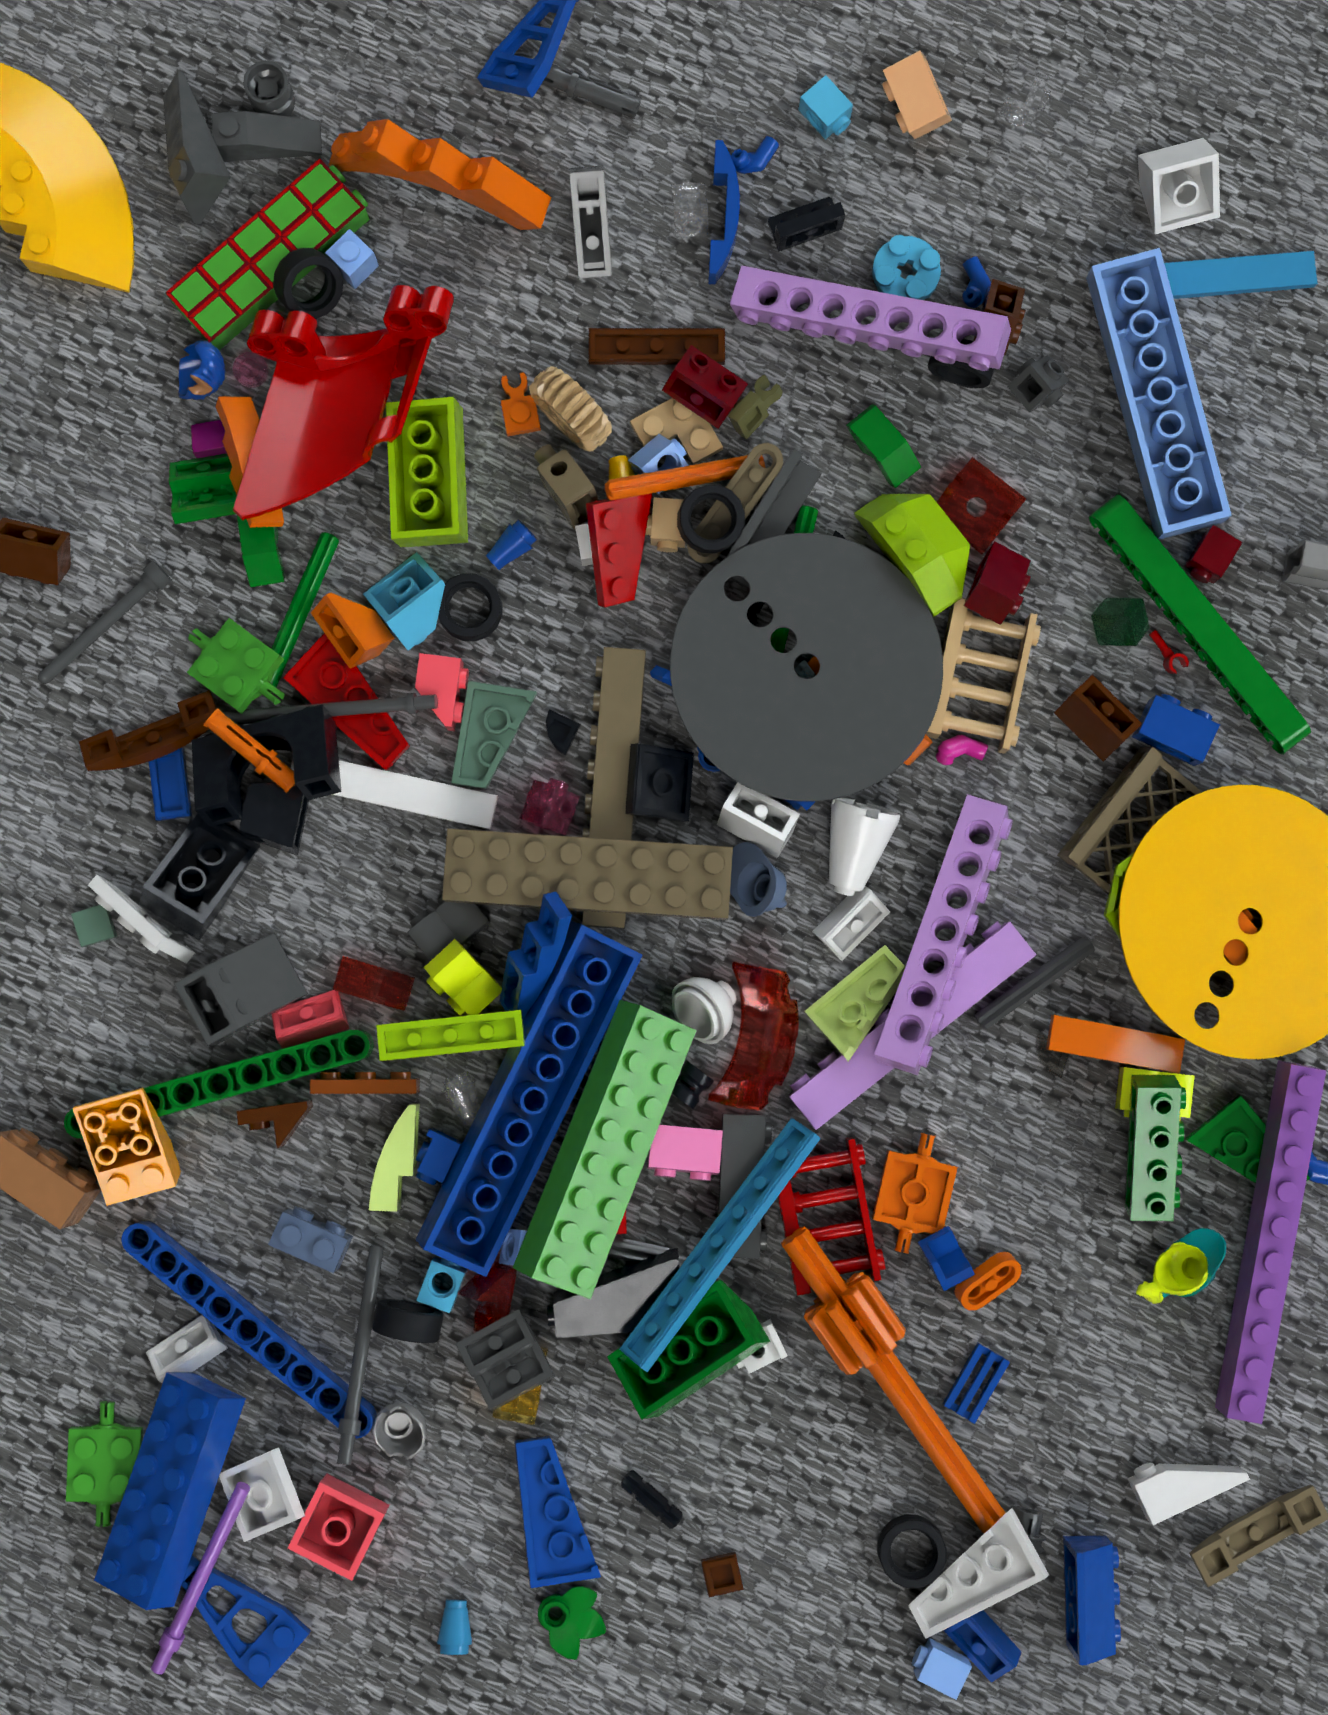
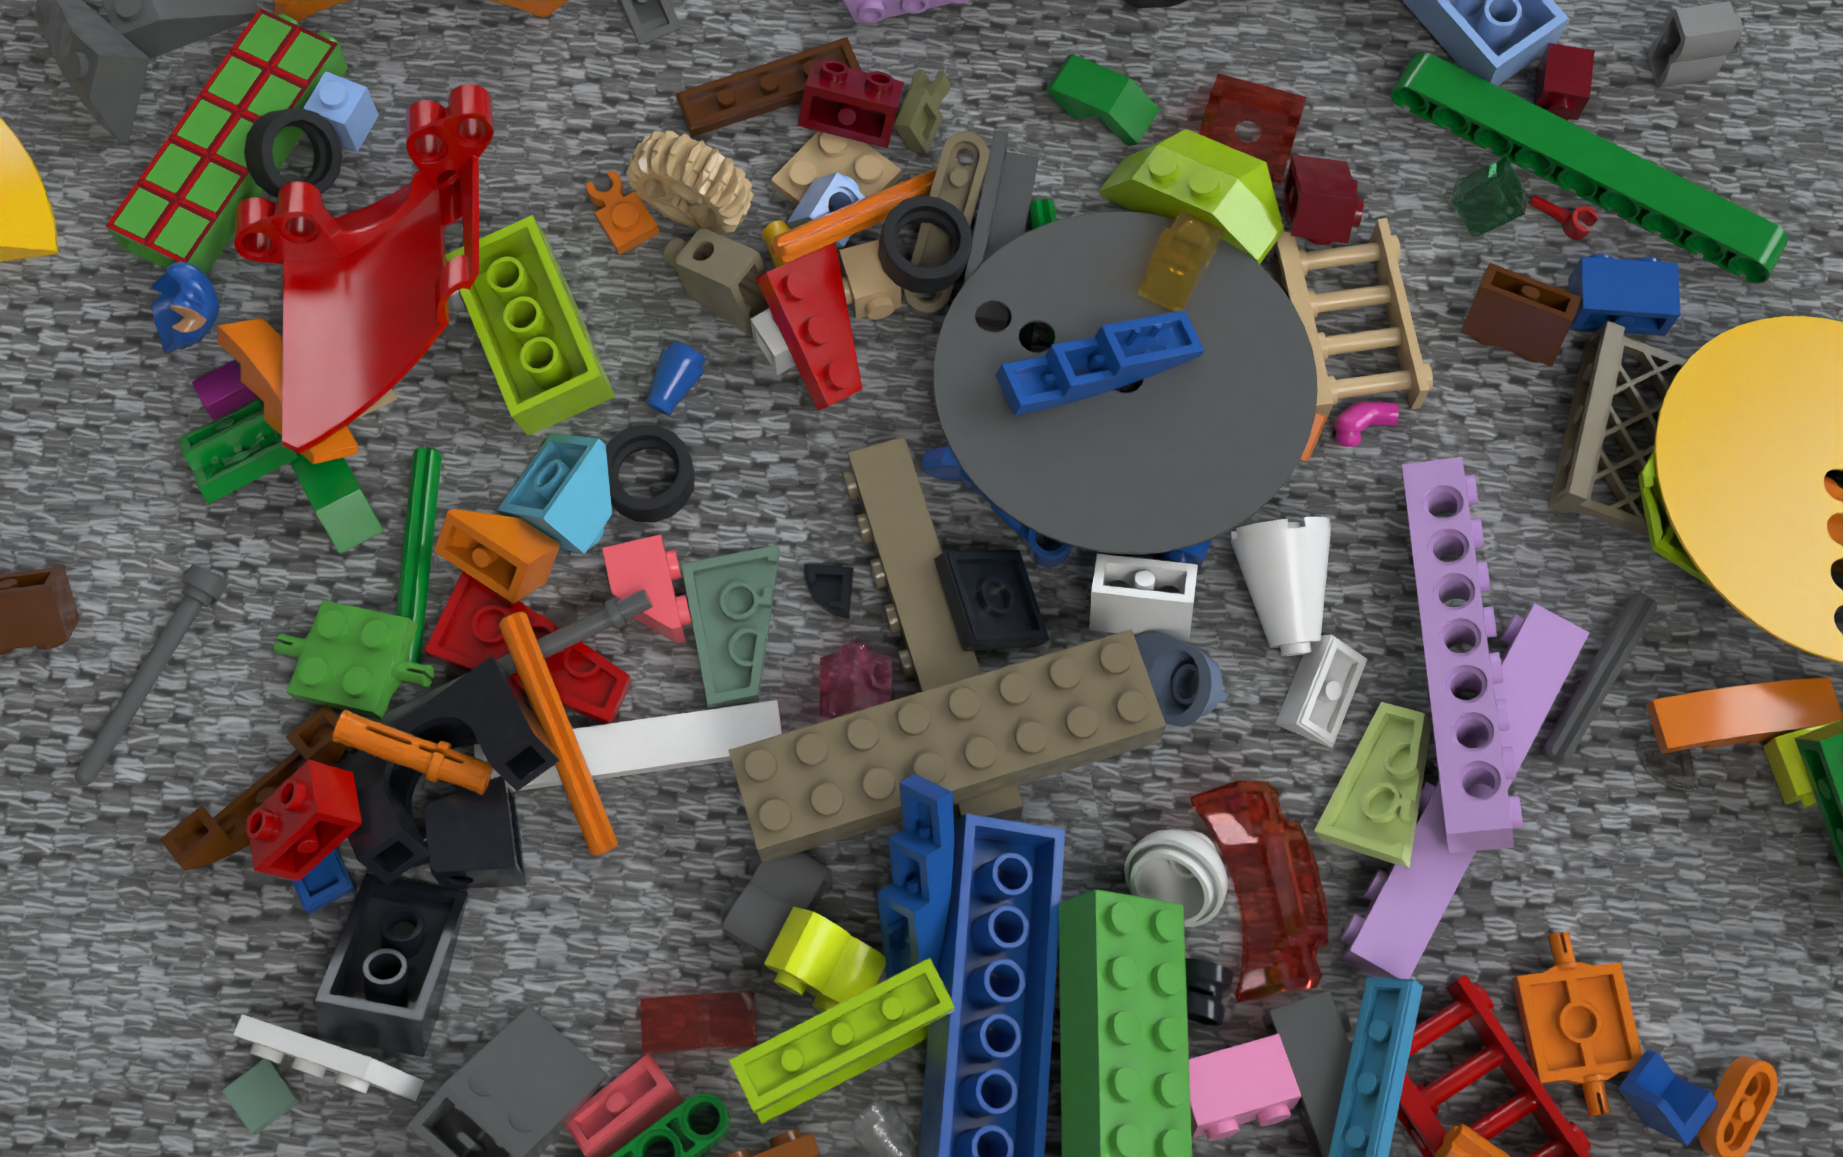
camera: 20 degrees left, 15 degrees down
clear pink tile [233,352,269,388] -> none
none -> red brick [246,760,362,881]
none -> orange axle [499,612,618,856]
none -> blue slope [996,310,1205,416]
none -> clear yellow slope [1137,210,1224,312]

